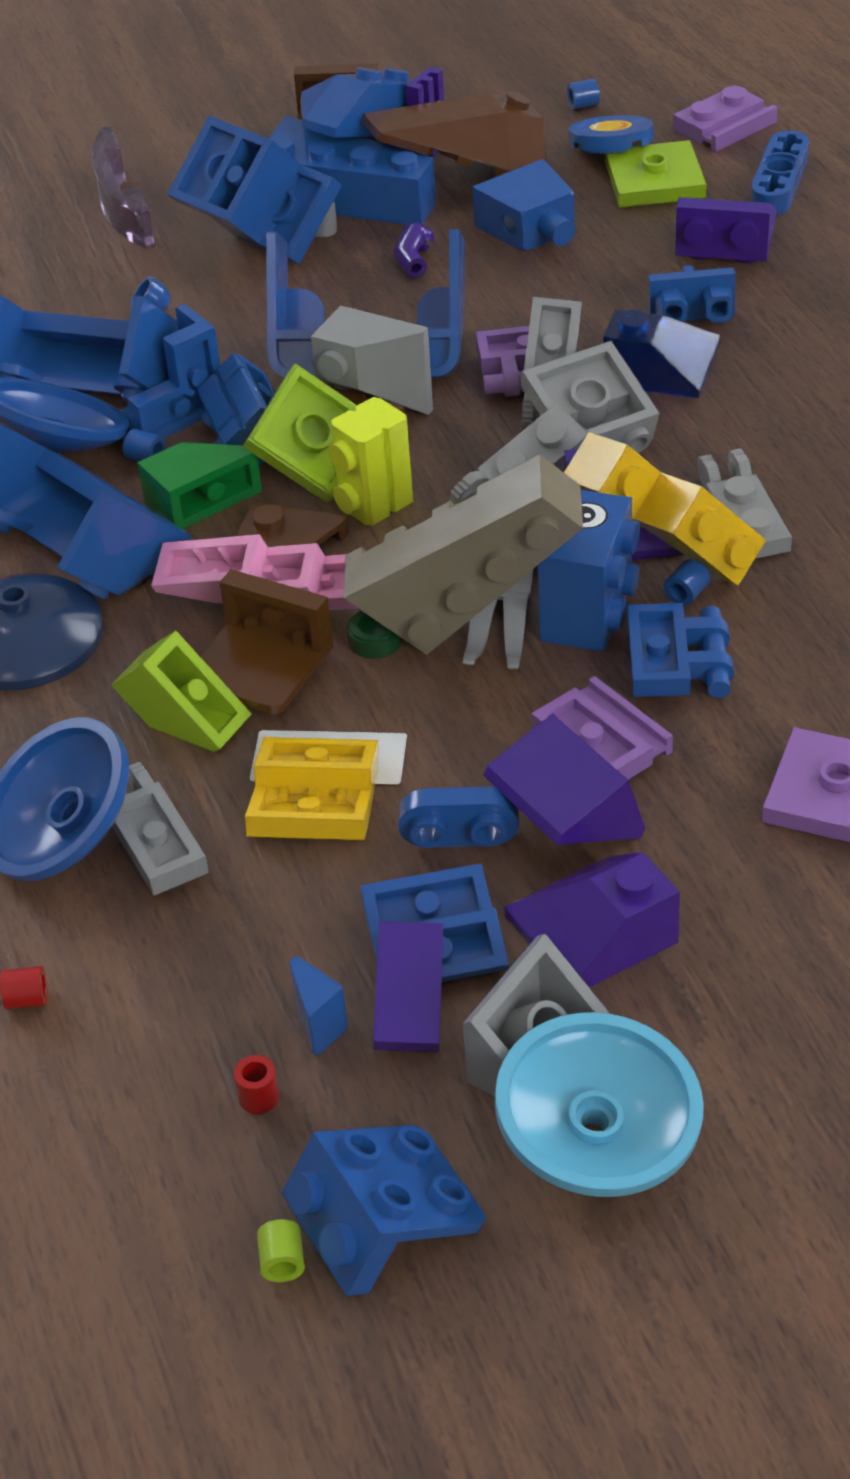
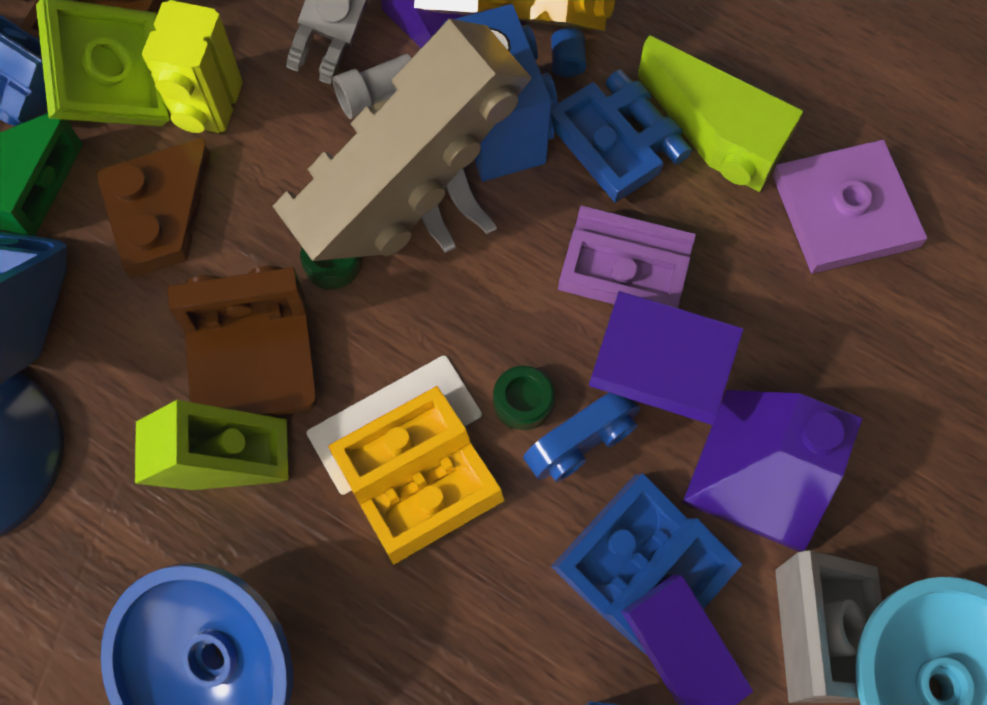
camera: 40 degrees left, 25 degrees up
light grey hinge [112,762,209,896] -> none
bright pink slope [151,534,359,610] -> none
none -> dark green tile [493,365,555,431]
none -> lime slope [637,35,803,192]

